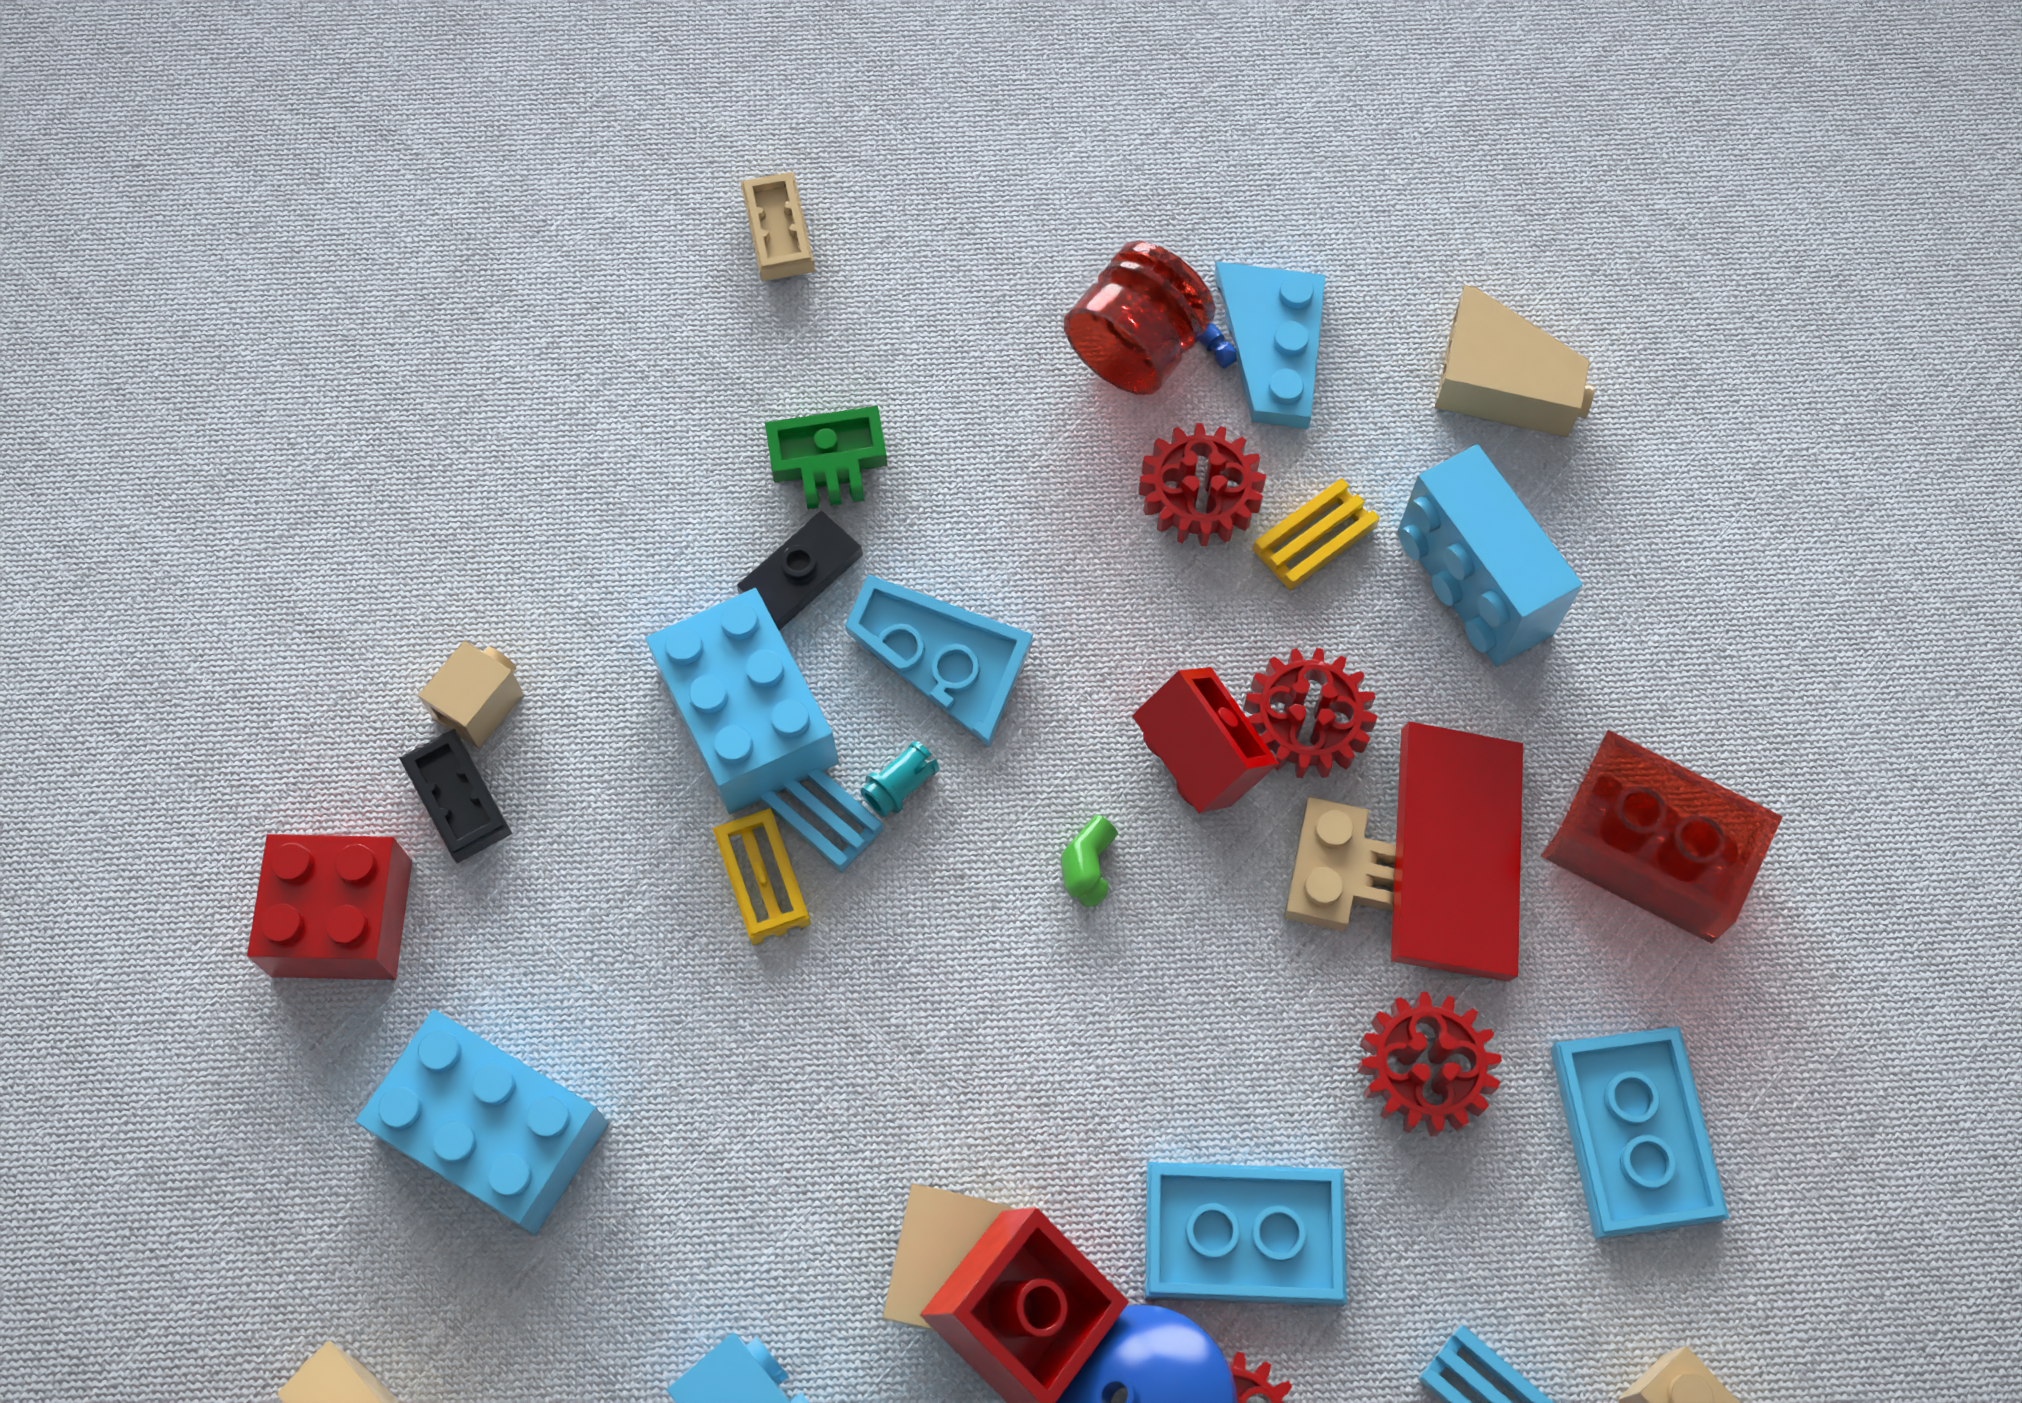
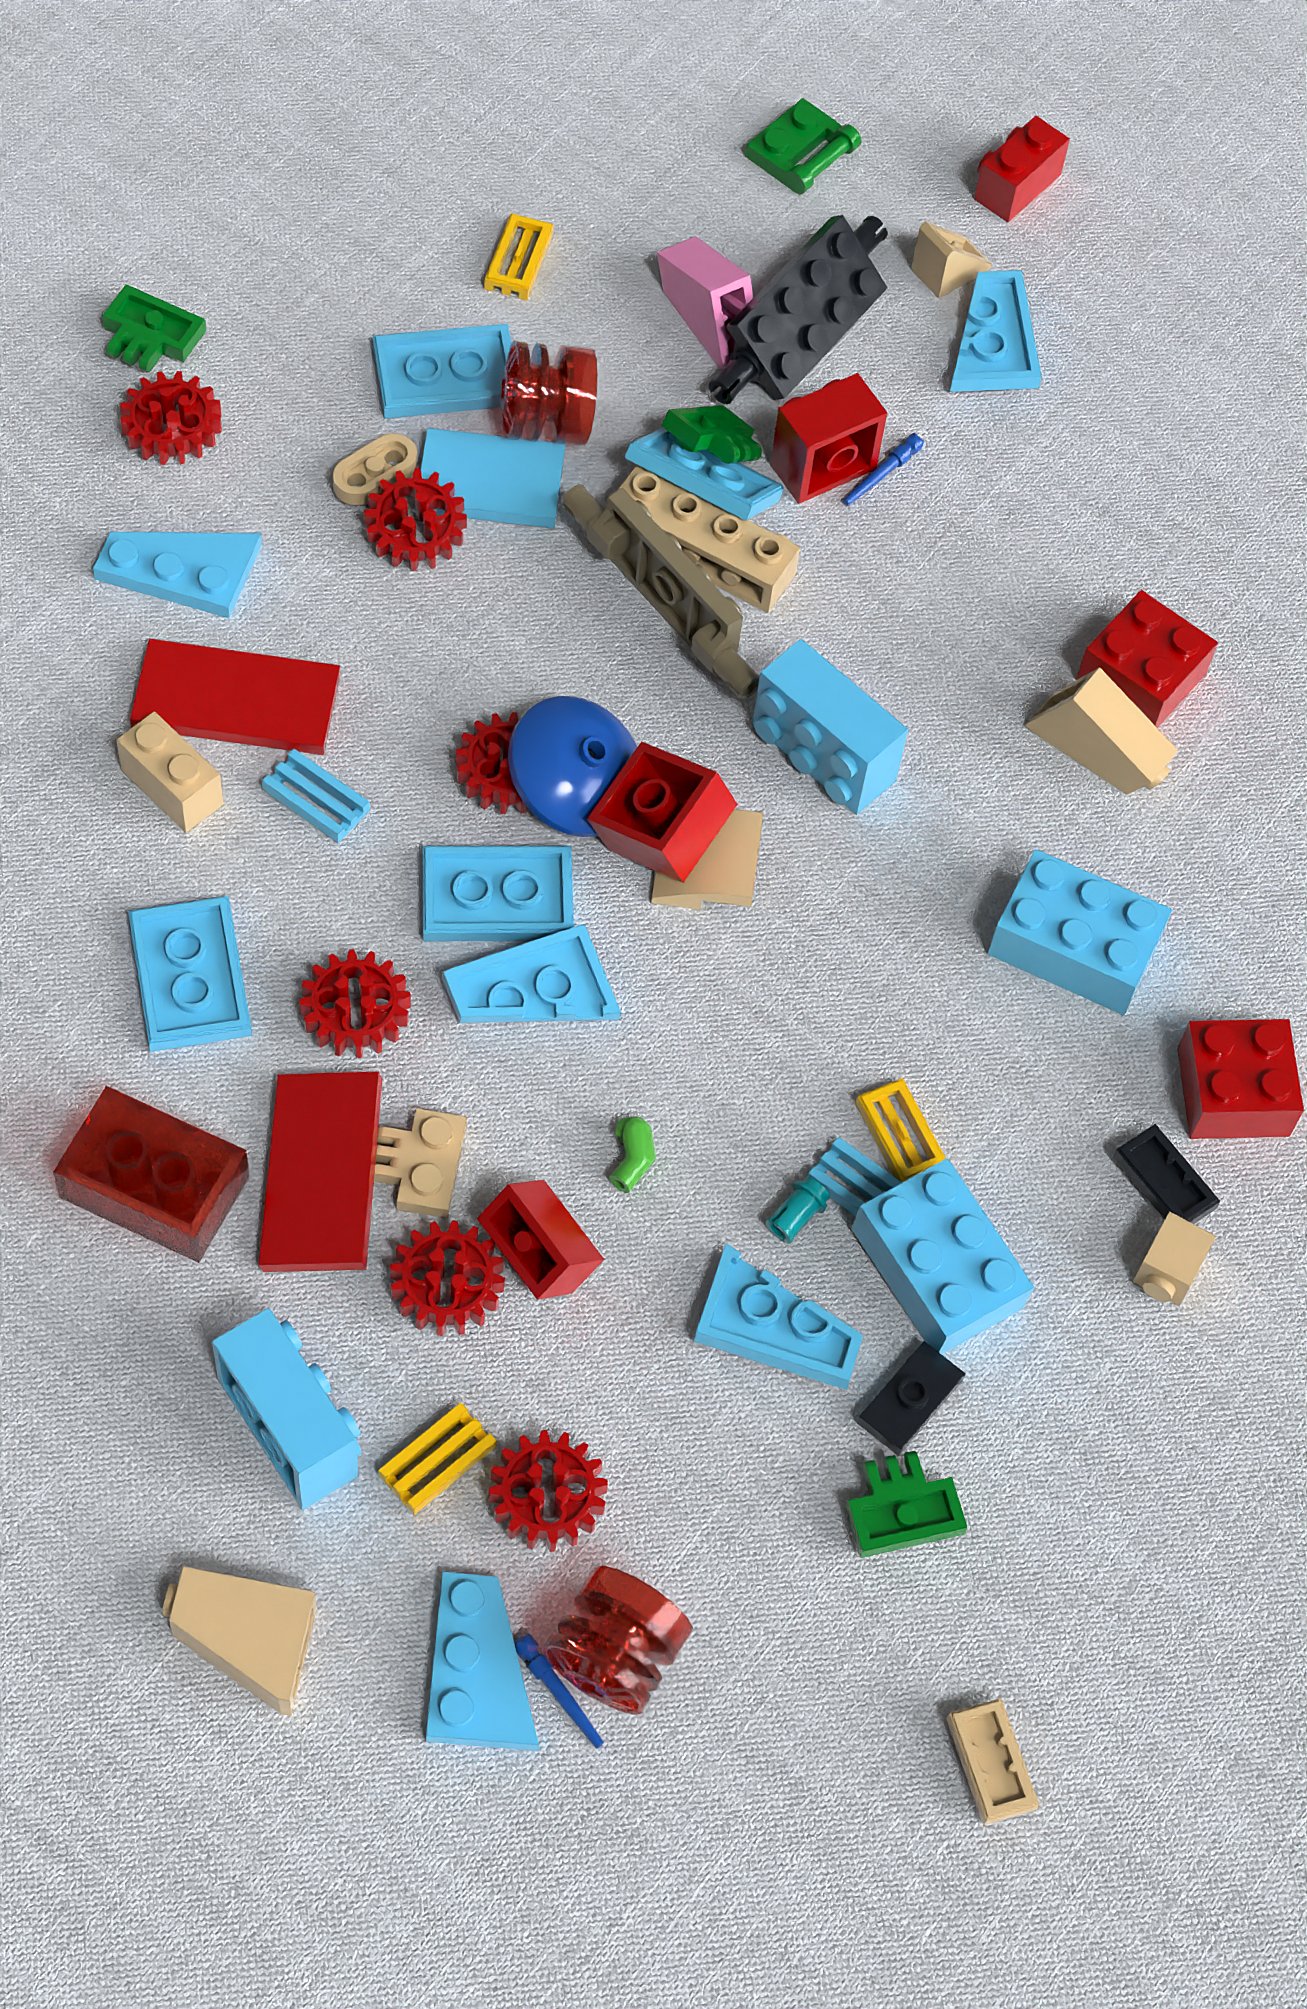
camera: 170 degrees right, 5 degrees down
none -> medium azure wing [442,924,621,1023]

